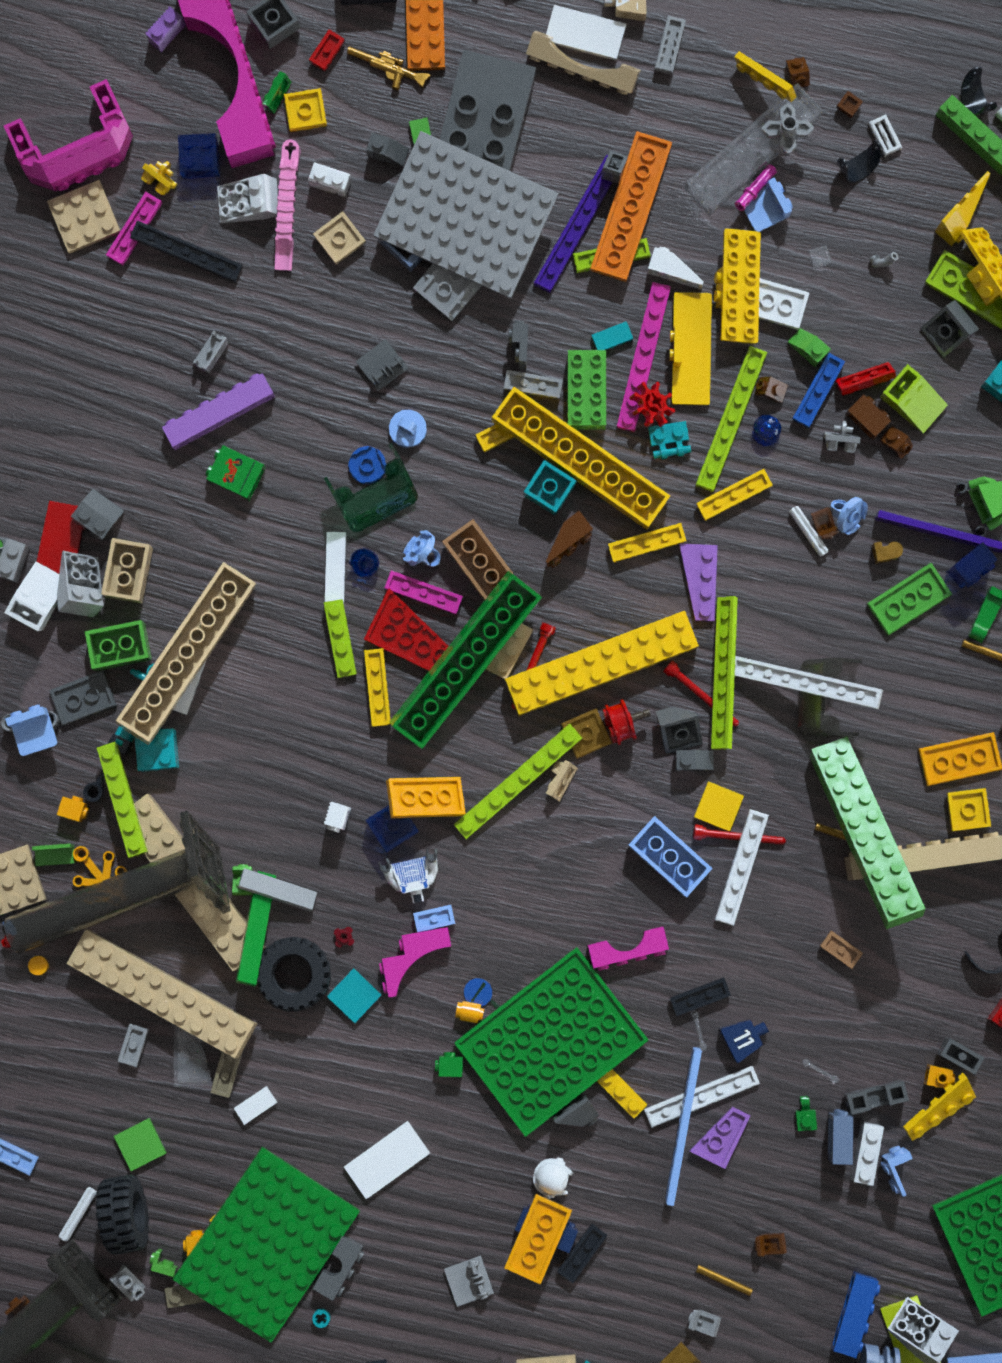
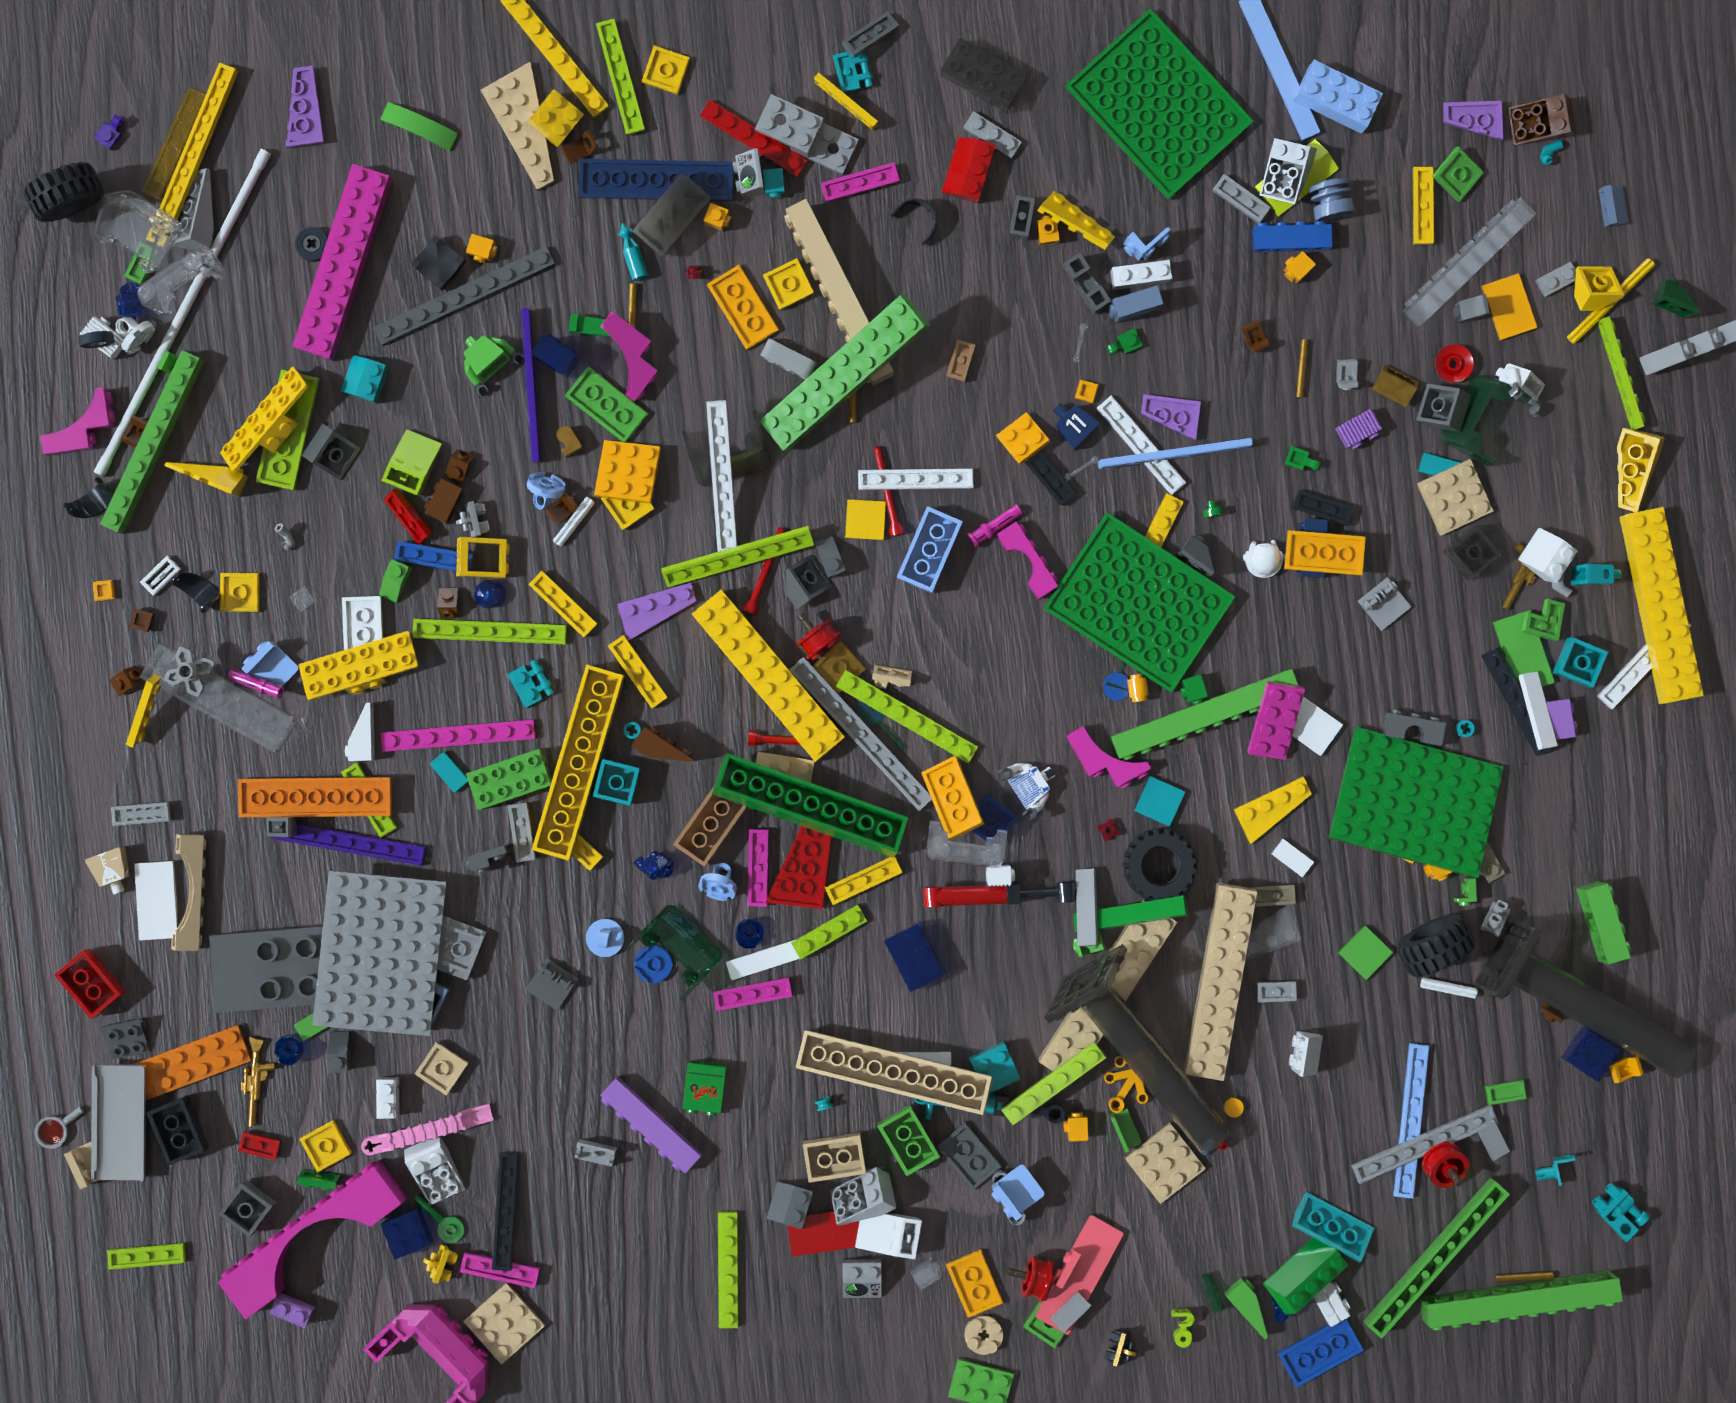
camera: 115 degrees left, 5 degrees up
light blue plate [413,905,455,932] -> none
red gear [629,382,675,427] -> none
yellow bracket [669,292,712,405] -> none
none -> light orange tile [93,580,116,601]
none -> yellow tile [220,573,260,612]
none -> clear blue hair [274,1034,304,1066]
none -> green piece [413,1194,465,1243]
none -> yellow window [456,537,509,578]
none -> light orange plate [594,440,661,504]
none -> dark pink arch [600,312,657,401]
none -> yellow plate [601,498,654,530]
none -> teal bush [623,722,642,739]
none -> clear blue head [633,851,674,880]
none -> dark pink plate [713,977,792,1011]
none -> lime plate [718,1211,738,1328]
none -> light grey beam [760,339,818,380]
none -> light grey plate [789,657,932,811]
none -> teal bush [815,1096,834,1111]
none -> clear green piece [856,701,905,749]
none -> clear blue brick [884,922,945,992]
none -> red piece [923,882,1076,907]
none -> clear windscreen [926,821,1007,868]
none -> dark pink pin [967,504,1023,548]
none -> light orange plate [996,412,1050,465]
none -> light orange tile [1075,379,1099,404]
none -> bright green brick [1110,669,1298,761]
none -> green tile [1203,500,1223,518]
none -> light grey plate [1212,174,1271,223]
none -> yellow wing [1233,776,1312,844]
none -> dark pink plate [1247,681,1305,760]
none -> light orange brick [1284,251,1316,284]
none -> green plate [1284,446,1320,471]
none -> white slope [1289,1031,1323,1077]
none -> medium lavender brick [1335,409,1382,449]

